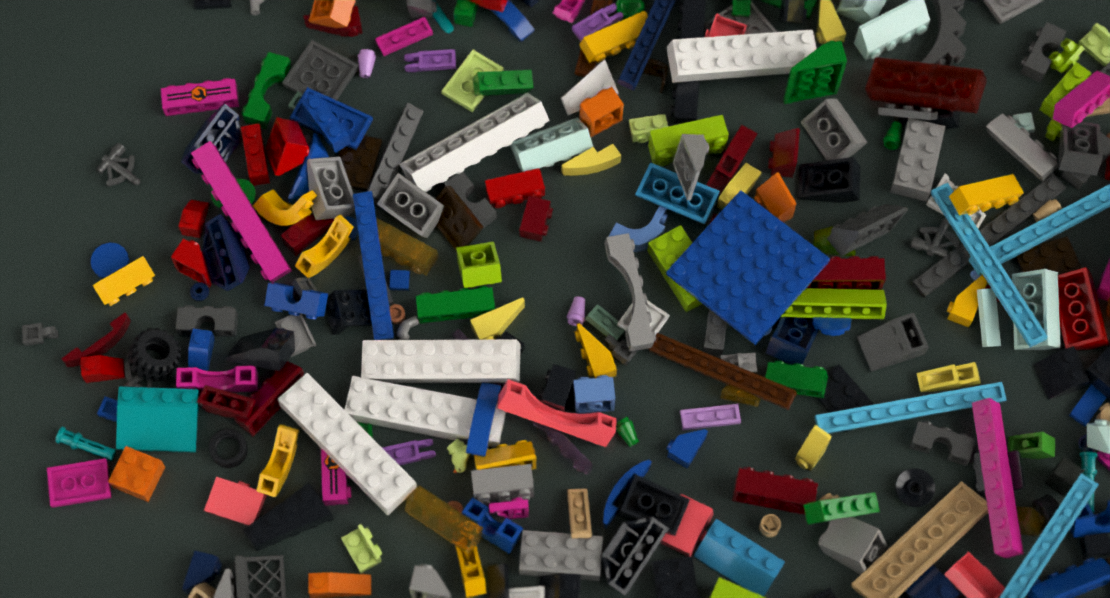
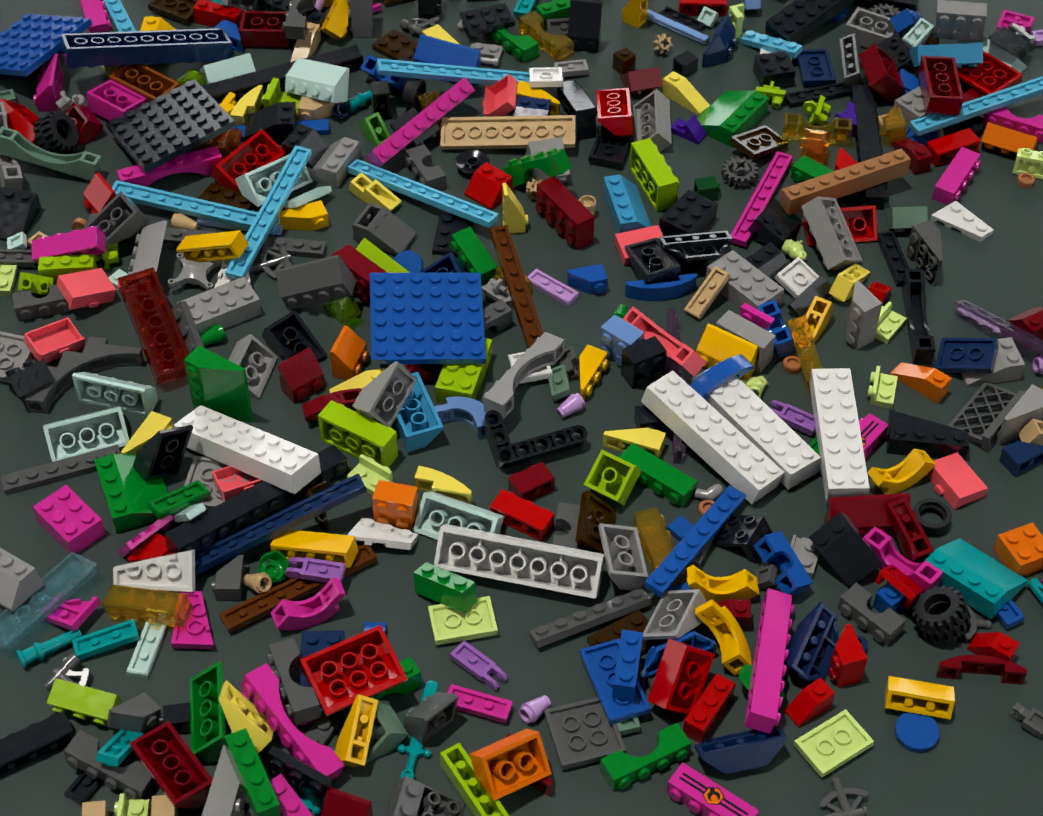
camera: 135 degrees left, 20 degrees down
none -> coral container [24,317,85,363]
none -> coral container [56,268,116,310]
none -> light grey piece [168,253,221,291]
none -> light grey slope [309,137,361,188]
none -> red slope [464,162,513,210]
none -> black beam [482,410,588,468]
none -> yellowish green plate [794,709,874,778]
none -> red piece [875,565,924,608]

